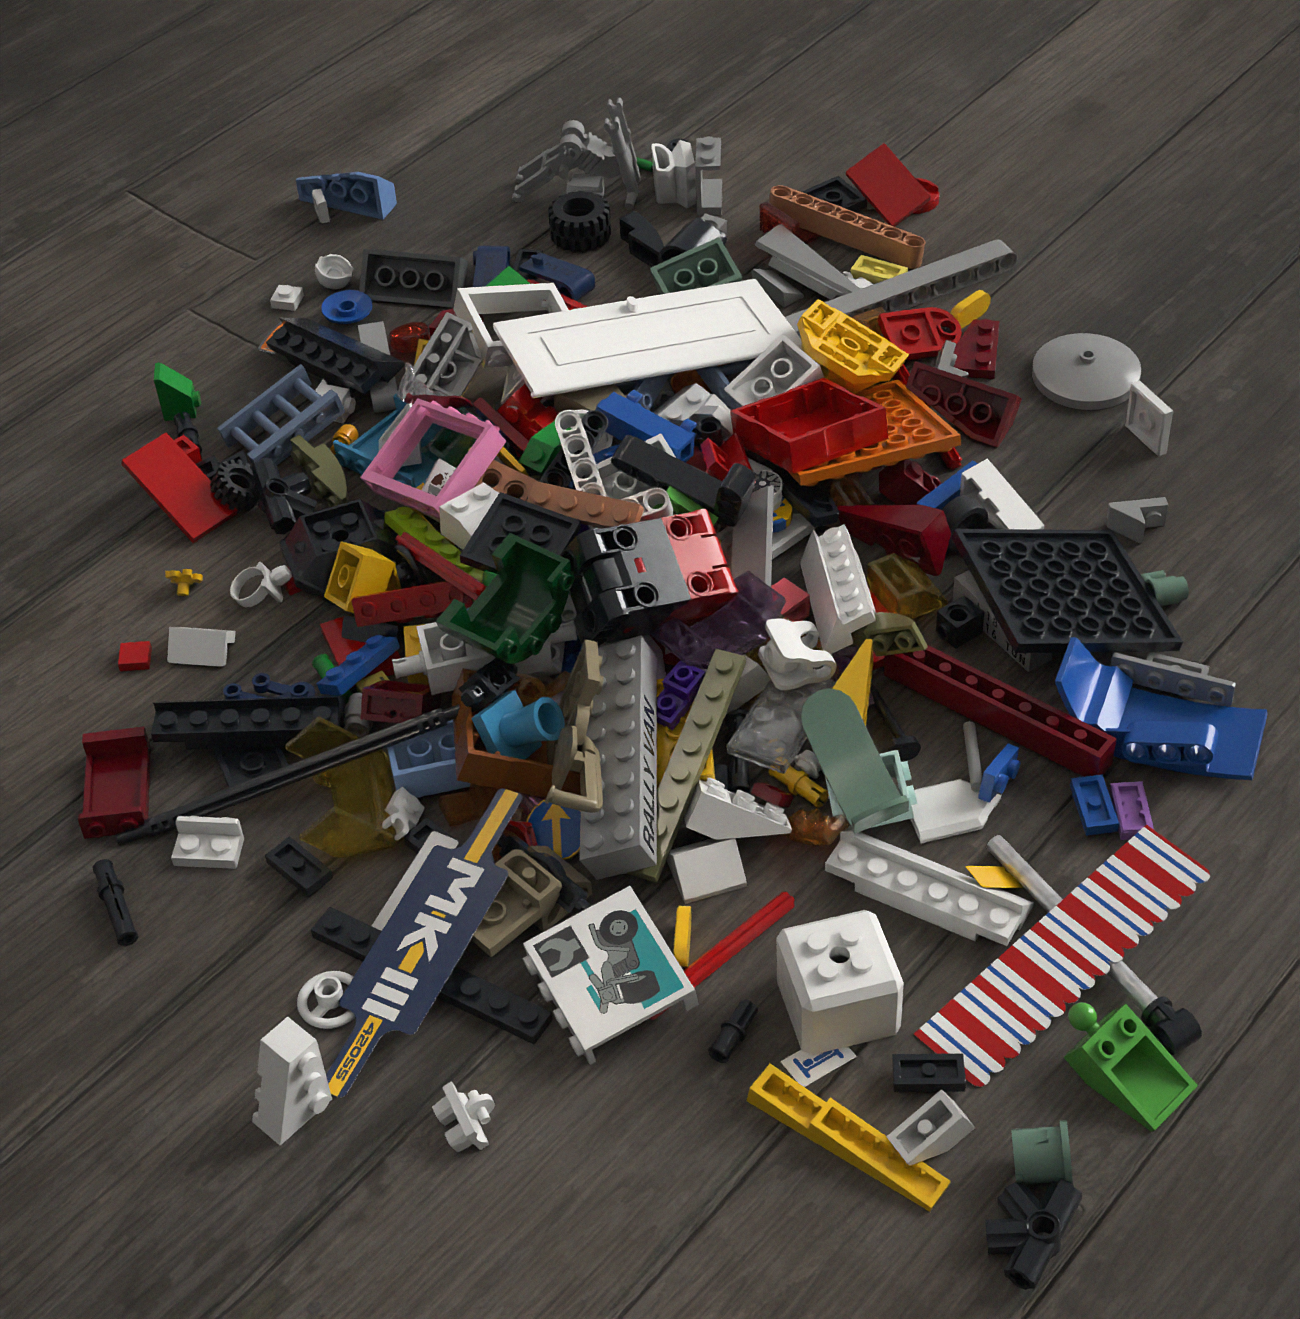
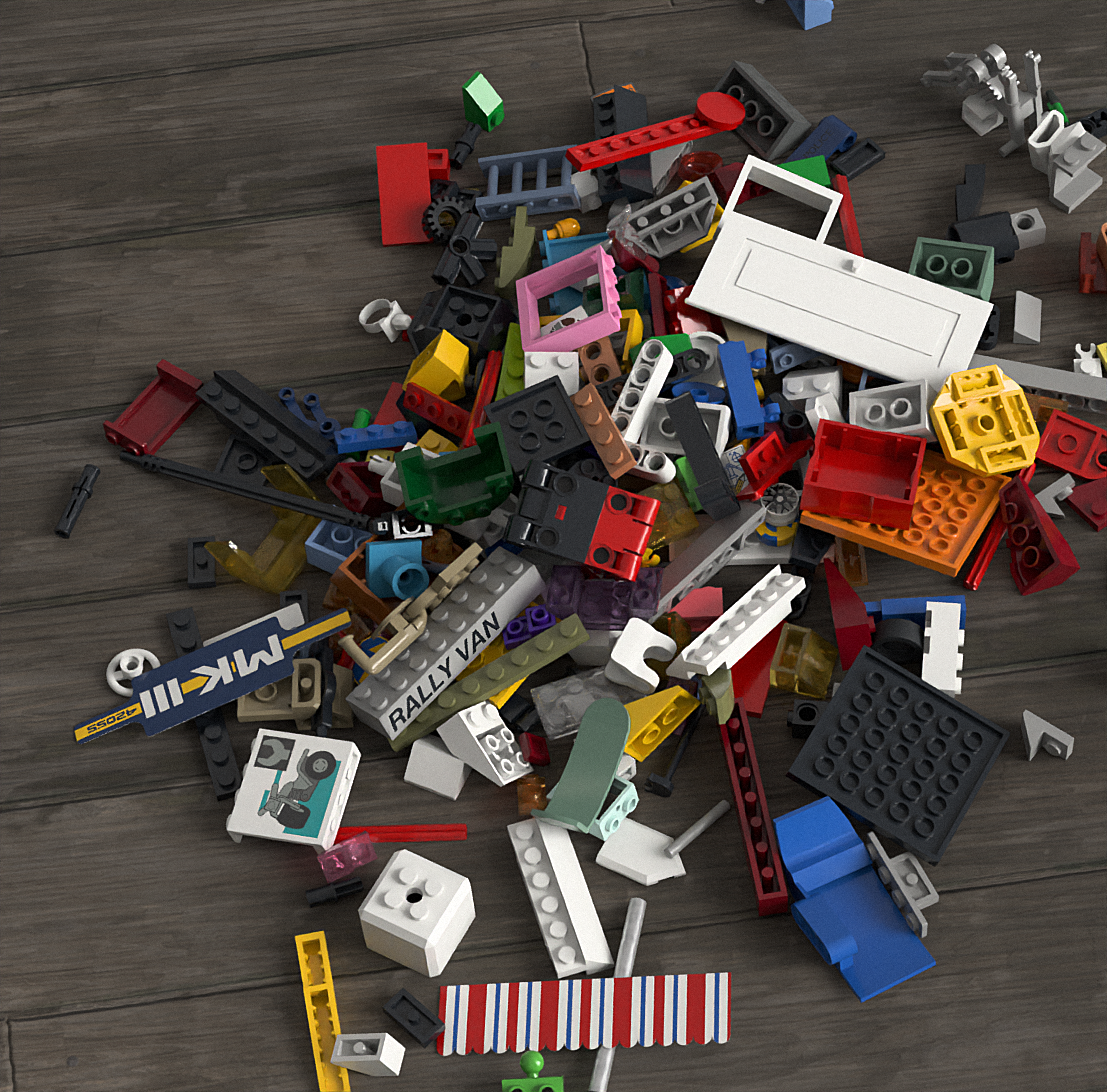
camera: 45 degrees right, 10 degrees up
red tile [118,641,152,671] -> none
yellow plant [165,569,203,596] -> none
white panel [167,627,235,667] -> none
white bracket [171,816,244,869] -> none
white wedge [252,1017,332,1145] -> none
white plate [270,285,304,311] -> none
white hair [315,254,353,290] -> none
blue dish [321,290,372,324] -> none
white plate [382,786,425,841] -> none
white hips [432,1082,495,1152] -> none
dark blue door [519,253,595,301] -> none
black tyre [548,191,611,252] -> none
yellow tile [673,906,691,967] -> none
light grey wedge [754,224,860,300] -> none
yellow pin [769,758,829,808] -> none
white sticker [780,1046,857,1087] -> none
dark red slope [878,459,941,505] -> none
yellow sticker [966,866,1024,888] -> none
blue plate [978,743,1021,803] -> none
blue plate [1070,775,1119,836] -> none
medium lavender plate [1109,781,1154,840] -> none
sand green piece [1141,570,1189,606] -> none
none -> clear pink slope [317,831,378,883]
none -> red plate [565,113,739,172]
none -> red tile [695,92,745,130]

